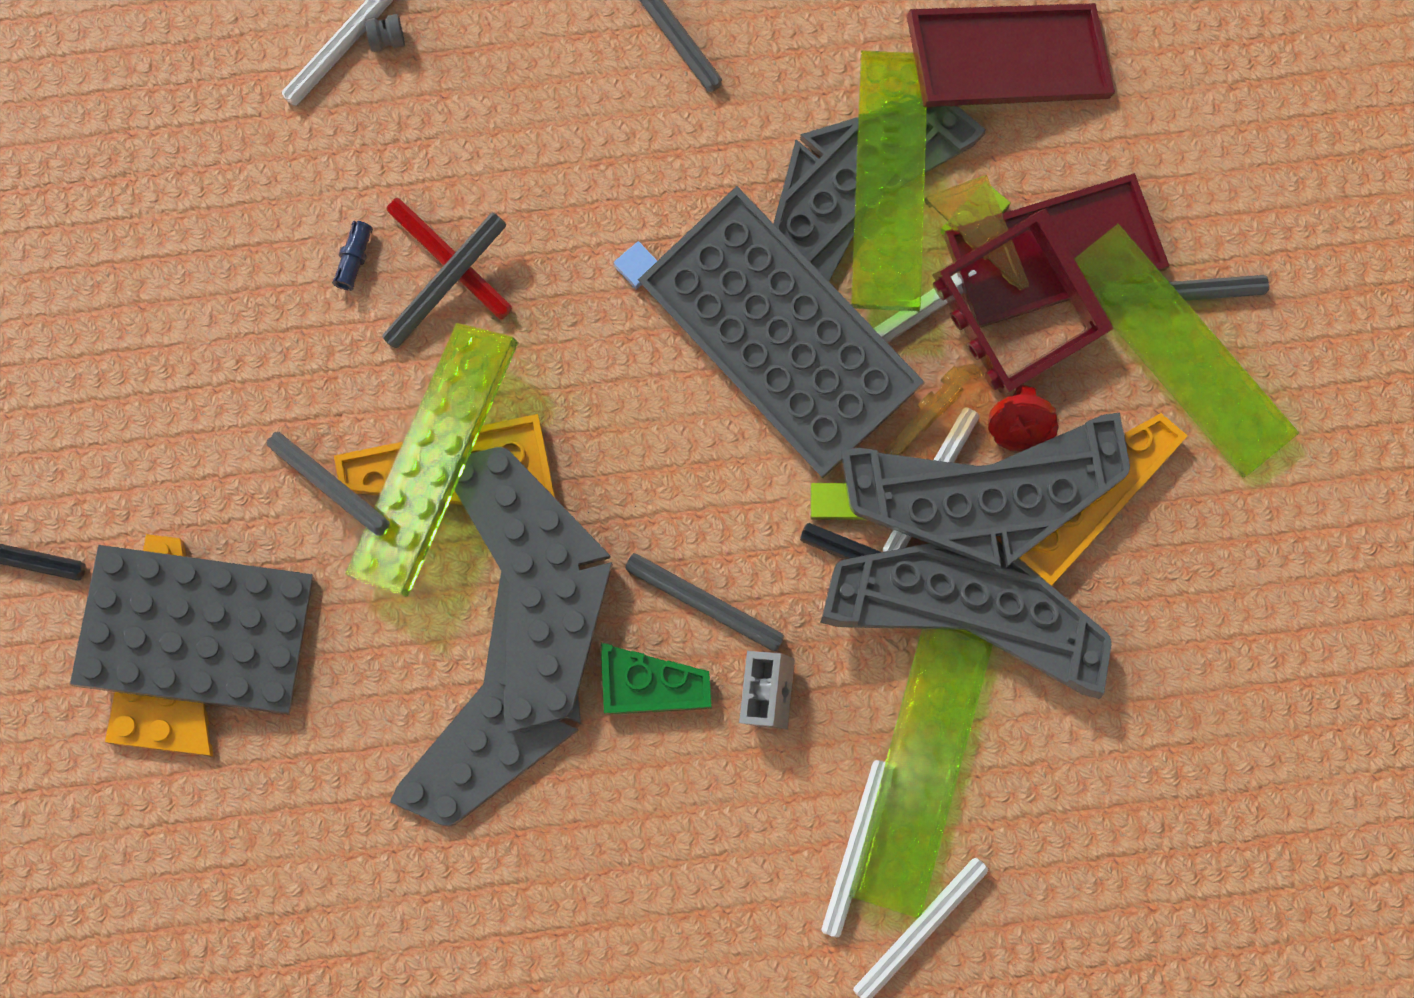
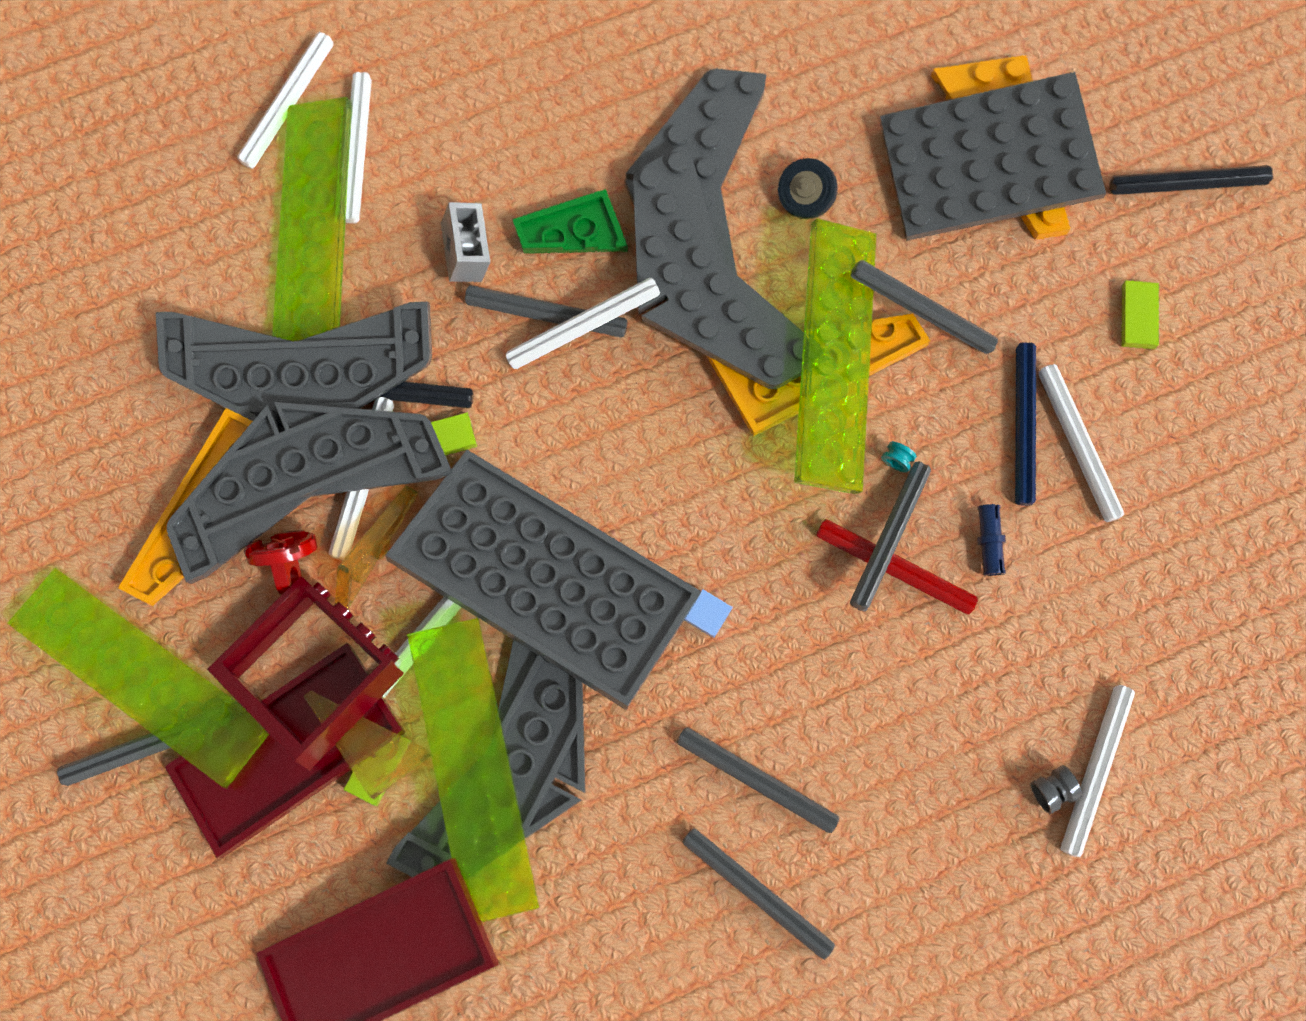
camera: 160 degrees right, 0 degrees up
none -> white axle [506,278,660,369]
none -> dark grey axle [677,727,840,833]
none -> black wheel [778,158,838,219]
none -> teal bush [881,441,917,473]
none -> dark blue axle [1015,342,1036,506]
none -> white axle [1038,364,1124,522]
none -> lime tile [1121,280,1159,349]

